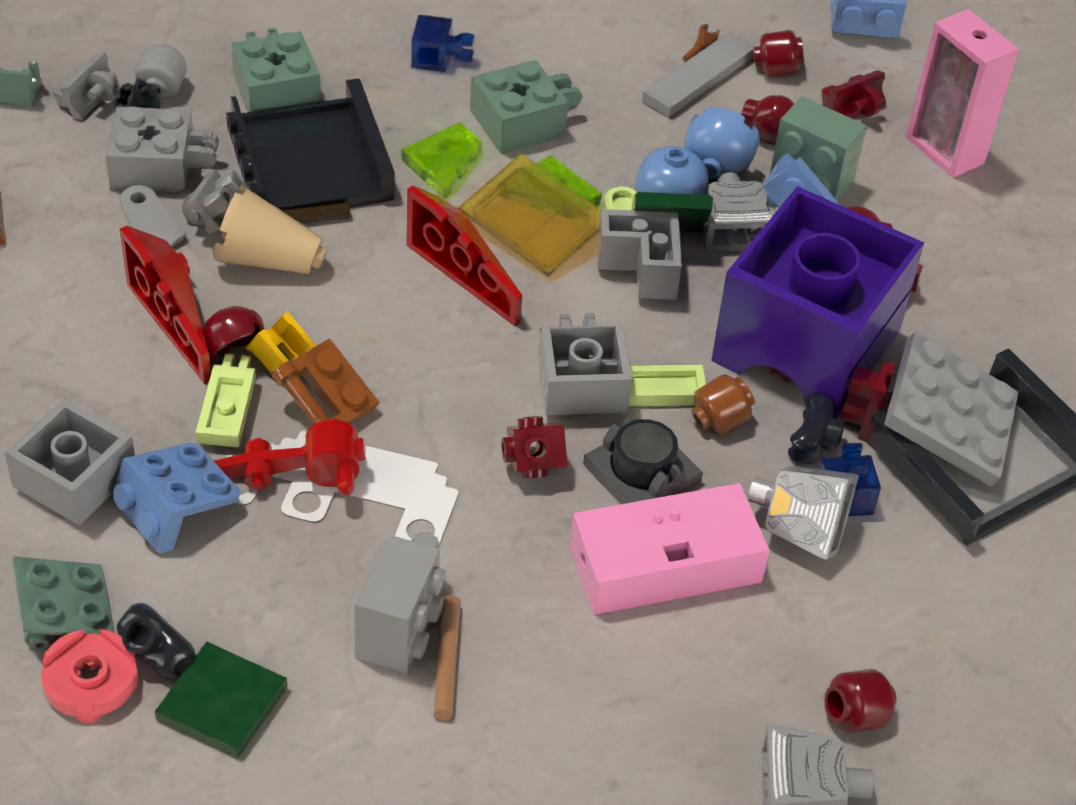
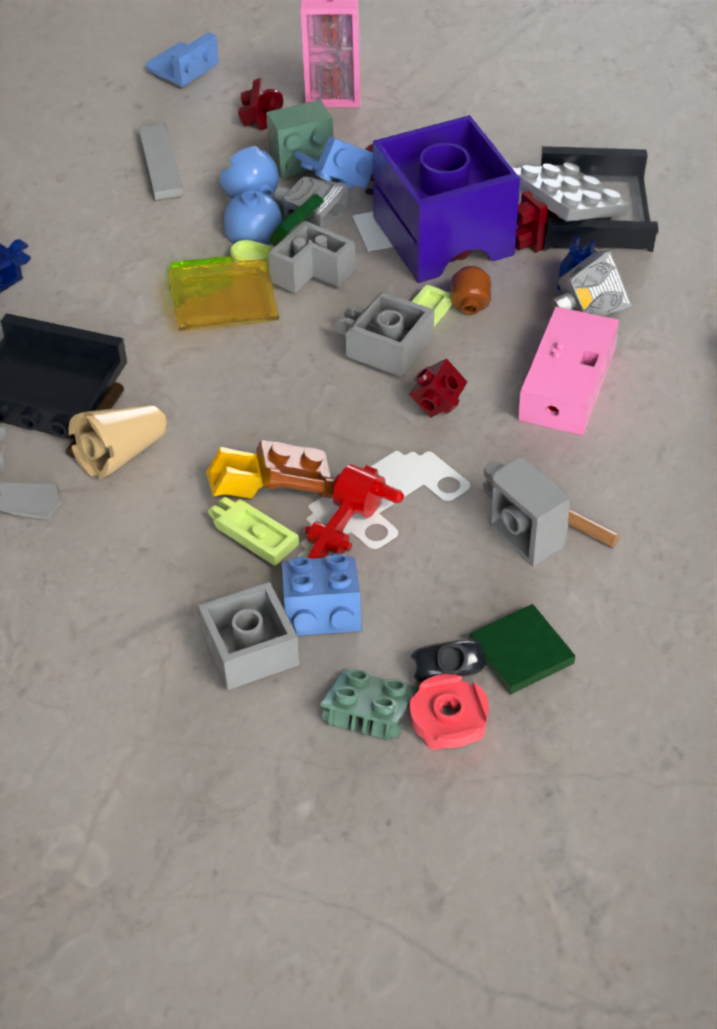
camera: 50 degrees left, 0 degrees up
red wedge [119,225,211,384] -> none
light grey hips [182,169,247,235] -> none
dark red hair [203,306,265,360] -> none
clear neon green wing [401,122,482,199] -> none
red wedge [406,185,523,326] -> none
sand green hinge [470,60,583,154] -> none
piece [583,417,703,504] -> none
dark orange hand [682,24,720,62] -> none
dark red piece [741,95,795,145] -> none
dark red head [753,30,805,78] -> none
black piece [788,392,845,464] -> none

